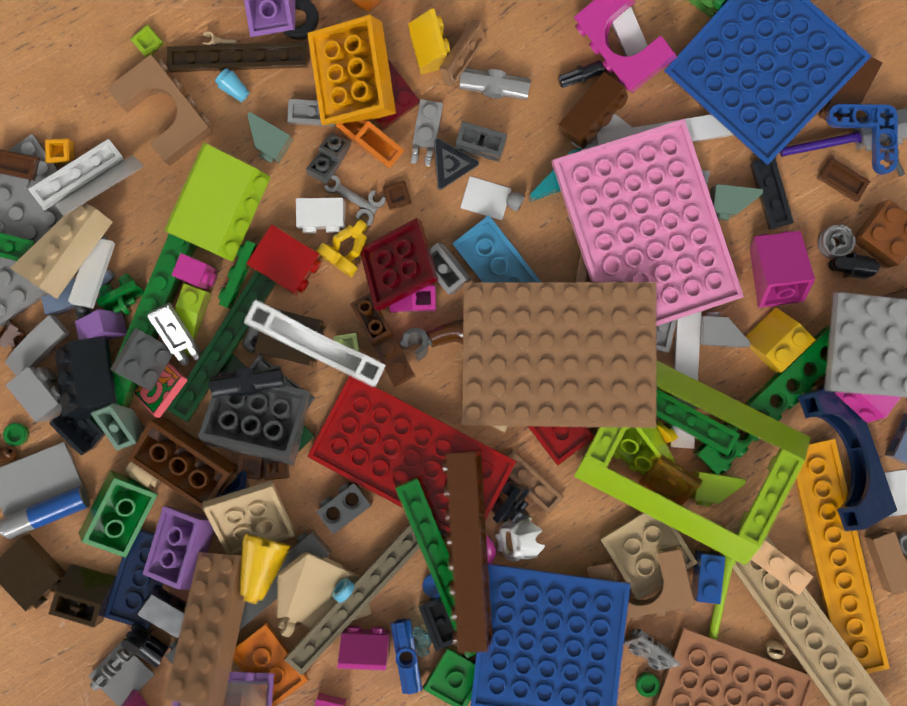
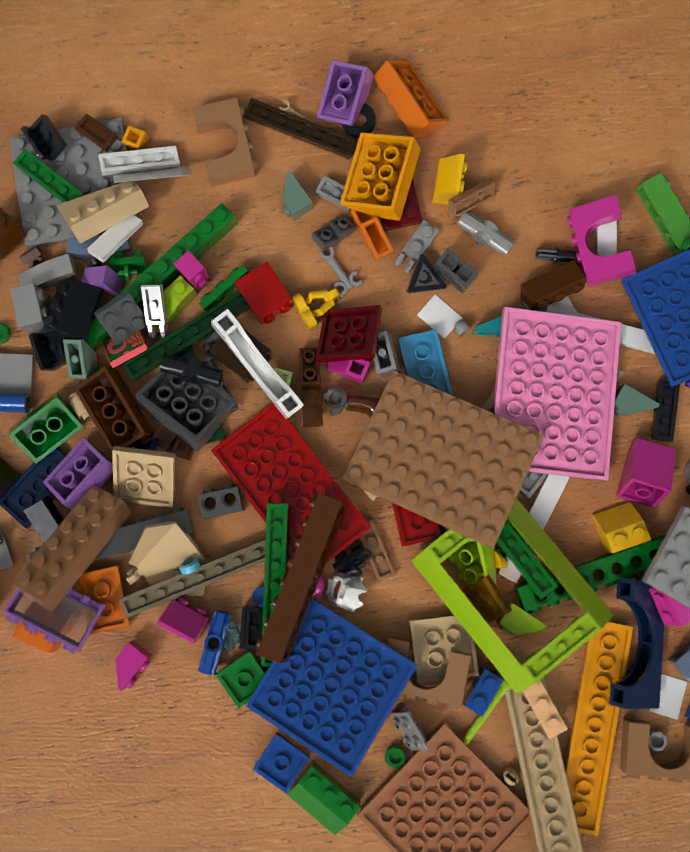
camera: 30 degrees right, 5 degrees down
black arm [121,623,169,667] -> none
lime tile [130,24,164,58] -> none
lime slope [164,143,271,262] -> none
medium azure cone [215,68,250,103] -> none
yellow cone [240,534,290,604] -> none
white piece [296,198,345,234] -> none
reddish brown tile [383,181,412,210] -> none
light grey slope [700,312,750,348] -> none

